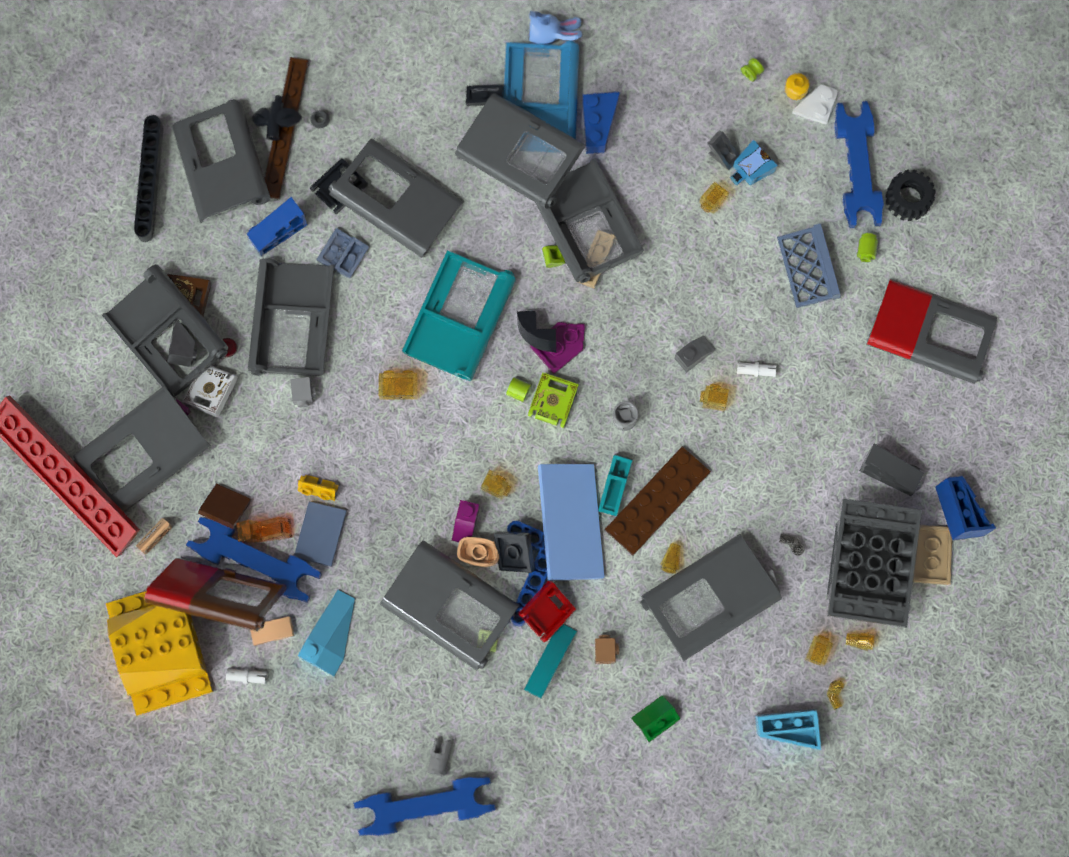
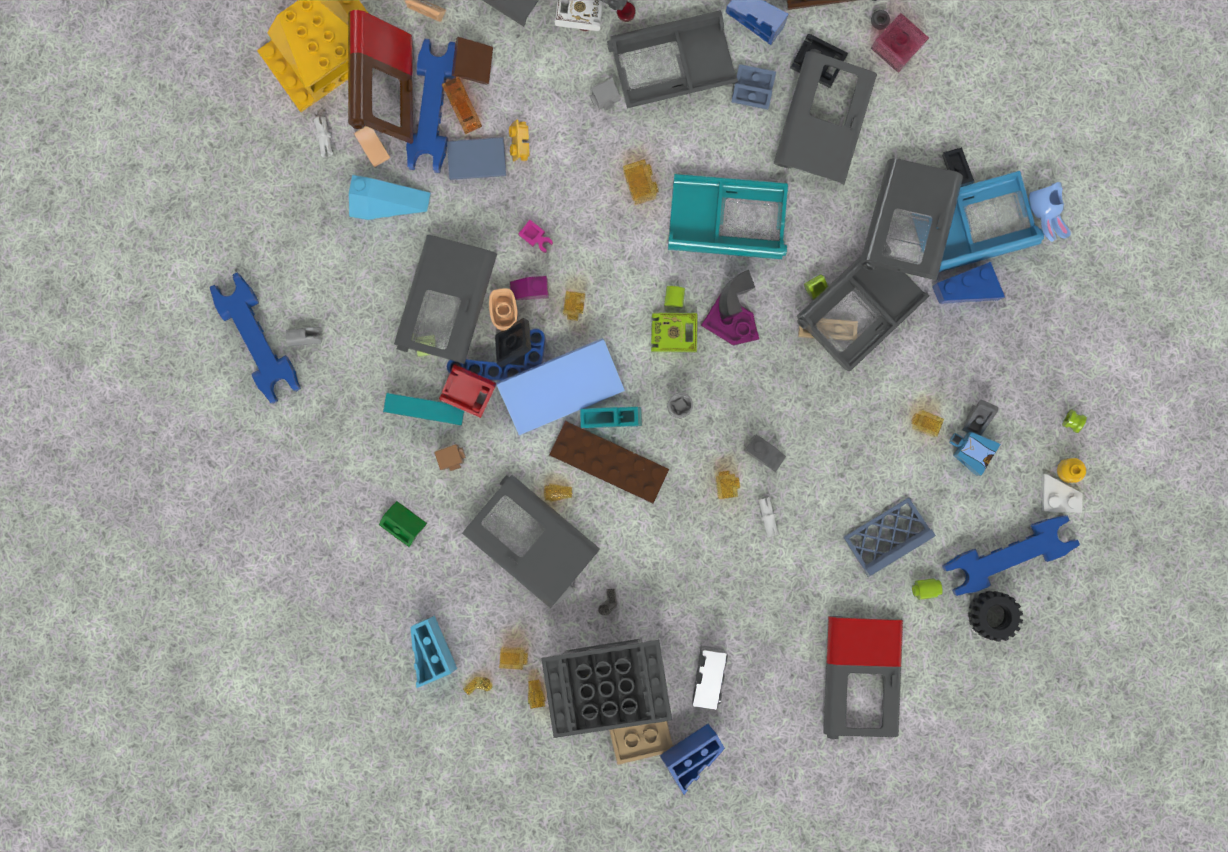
camera: 75 degrees right, 10 degrees up
none -> dark pink plate [518,220,553,253]
none -> clear pink brick [871,13,929,73]

